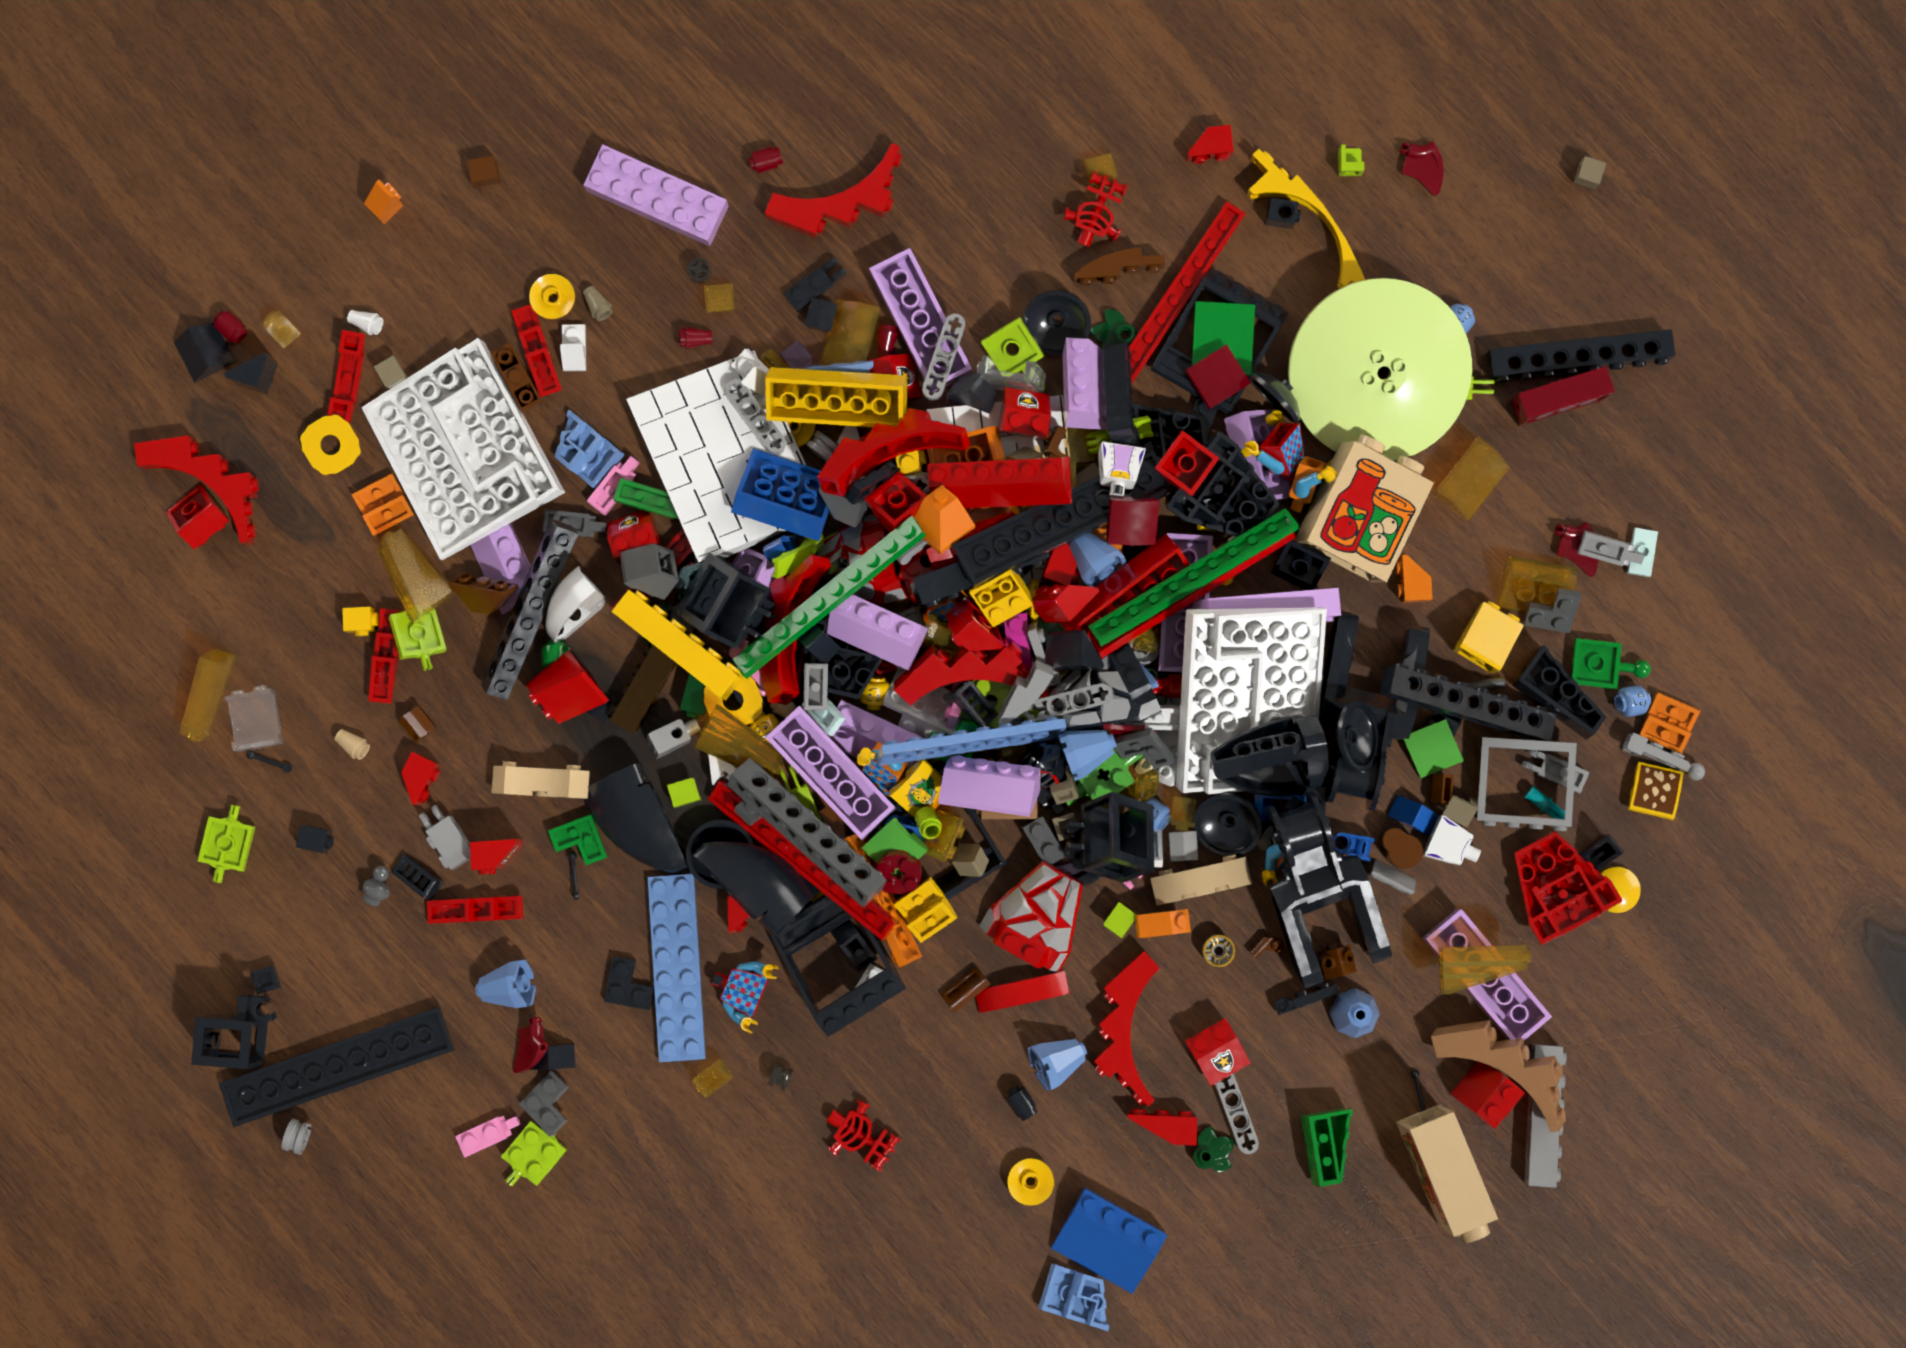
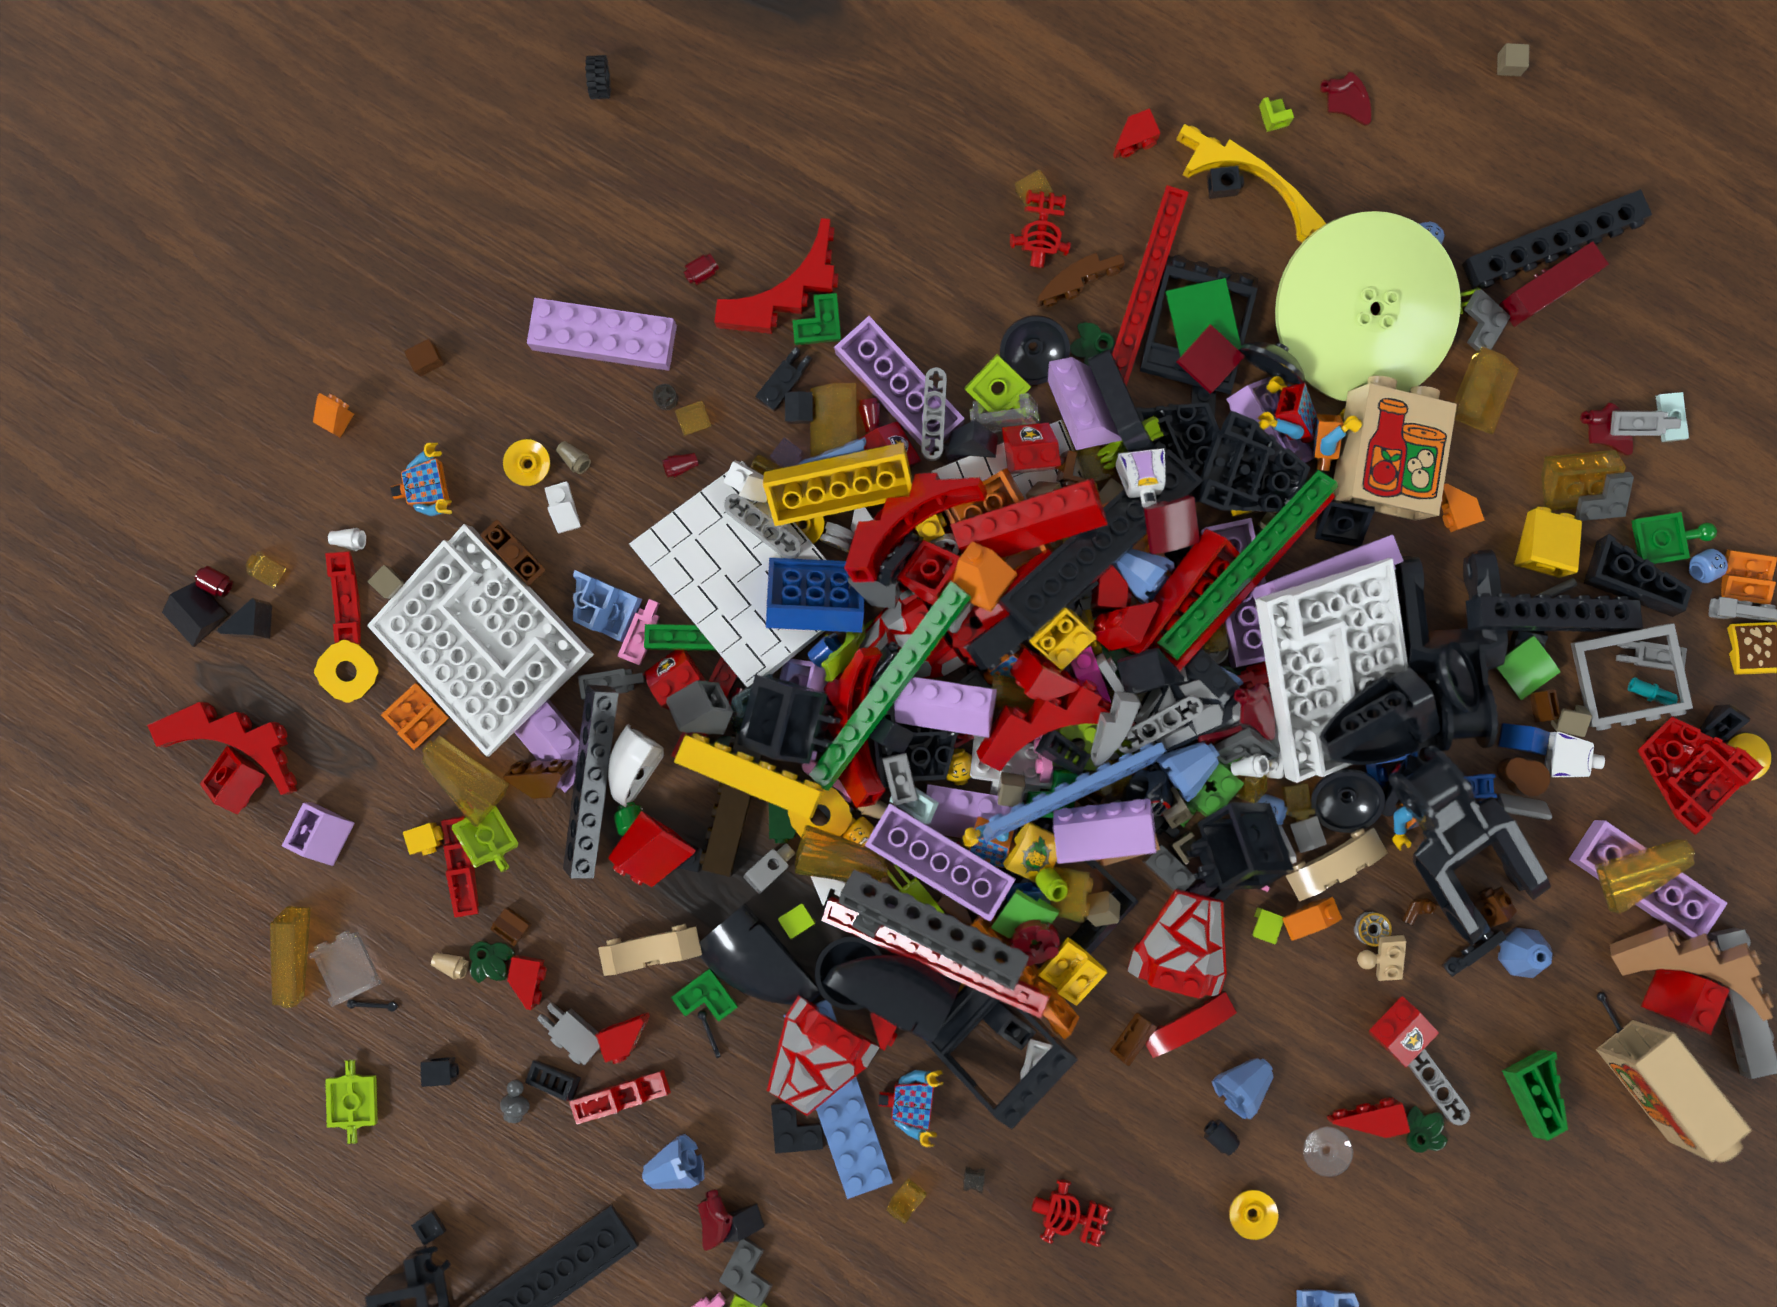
camera: 15 degrees left, 0 degrees up
red slope [511,304,562,397] -> none
blue slope [1051,1186,1167,1294] -> none
red arch [1093,951,1160,1106] -> none
red slope [1154,430,1219,496] -> none
none -> lavender slope [282,802,355,866]
none -> torso [391,442,452,516]
none -> dark green plate [469,941,515,983]
none -> wedge [767,995,880,1116]
none -> green plate [793,293,841,345]
none -> dark tan piece [997,772,1026,807]
none -> white cone [1231,753,1269,778]
none -> dark red arm [1234,683,1275,740]
none -> clear dish [1303,1127,1353,1177]
none -> tan plate [1357,935,1406,981]
none -> dark grey plate [1464,290,1510,356]

